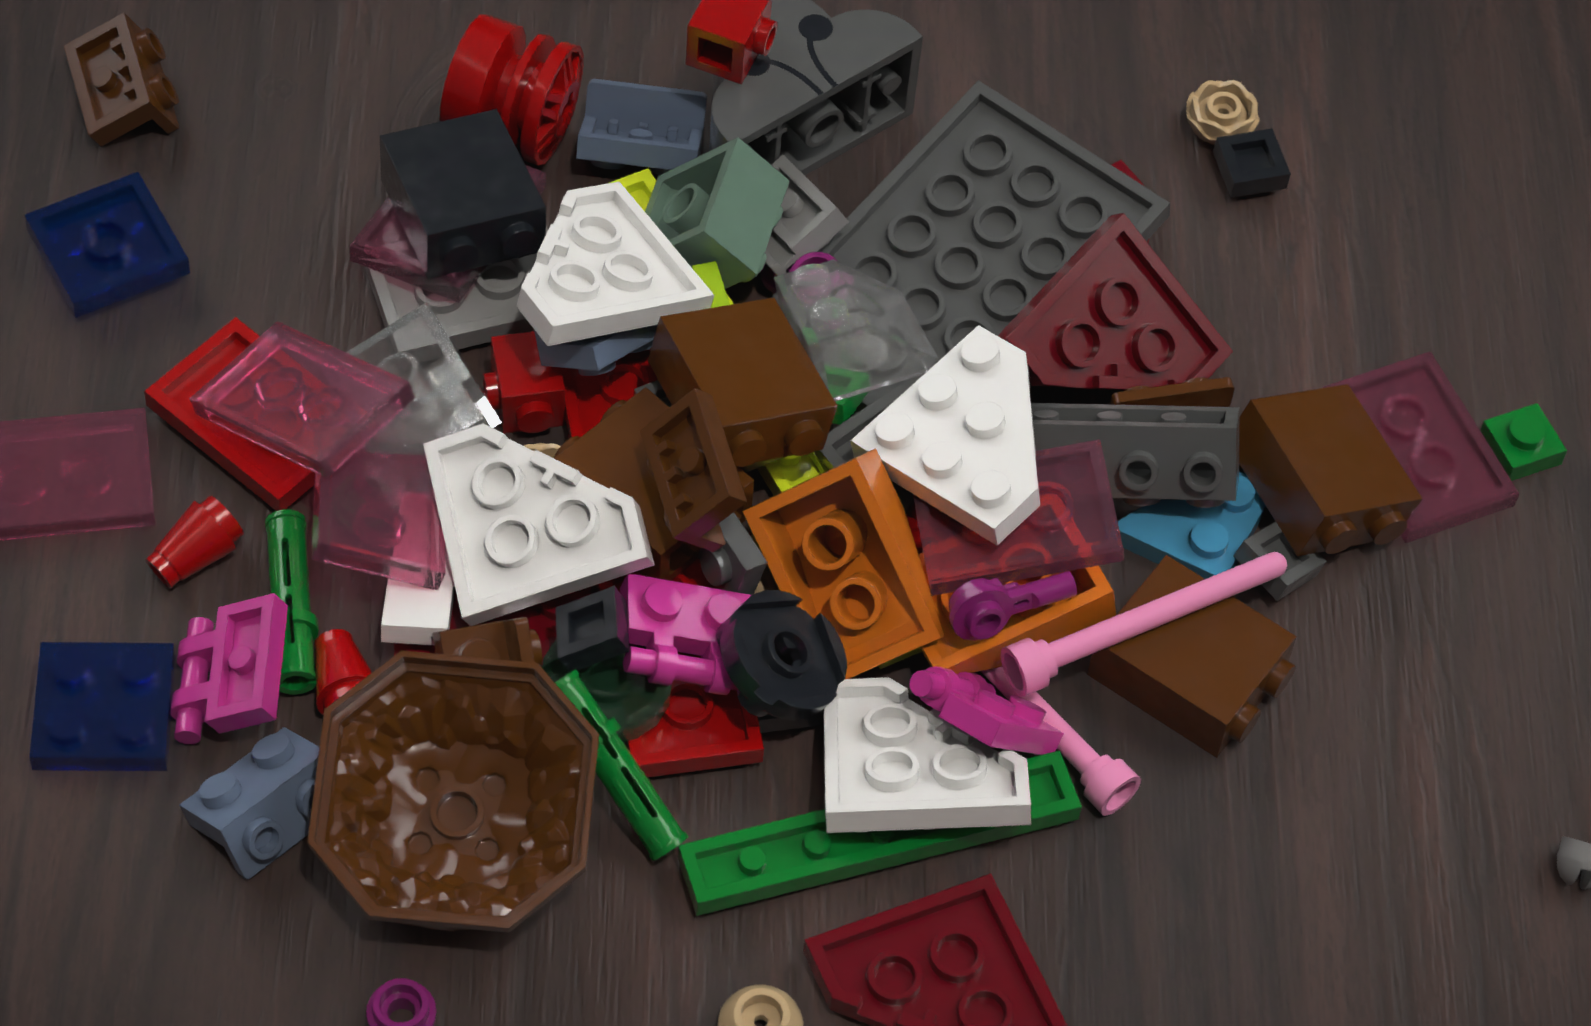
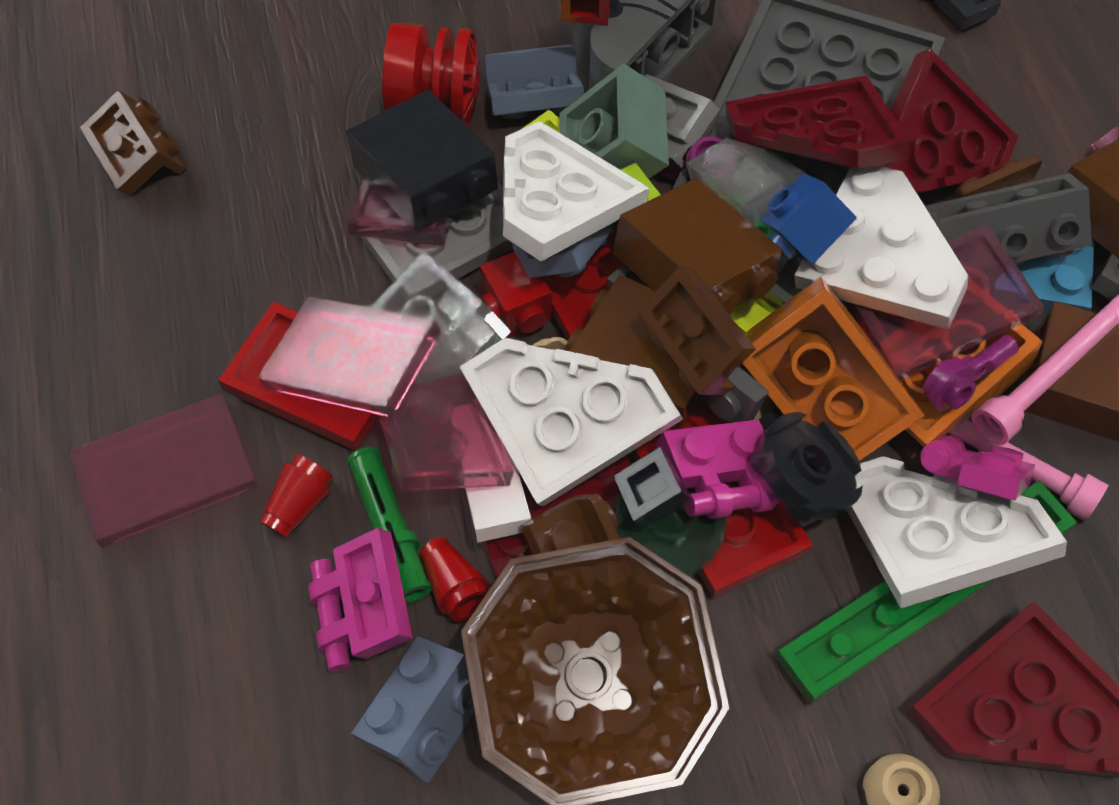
camera: 10 degrees left, 5 degrees up
clear blue plate [24,172,190,318] -> none
clear blue plate [29,642,176,771] -> none
green pin [555,669,689,861] -> none
none -> dark red plate [725,75,910,169]
none -> blue brick [760,173,857,265]

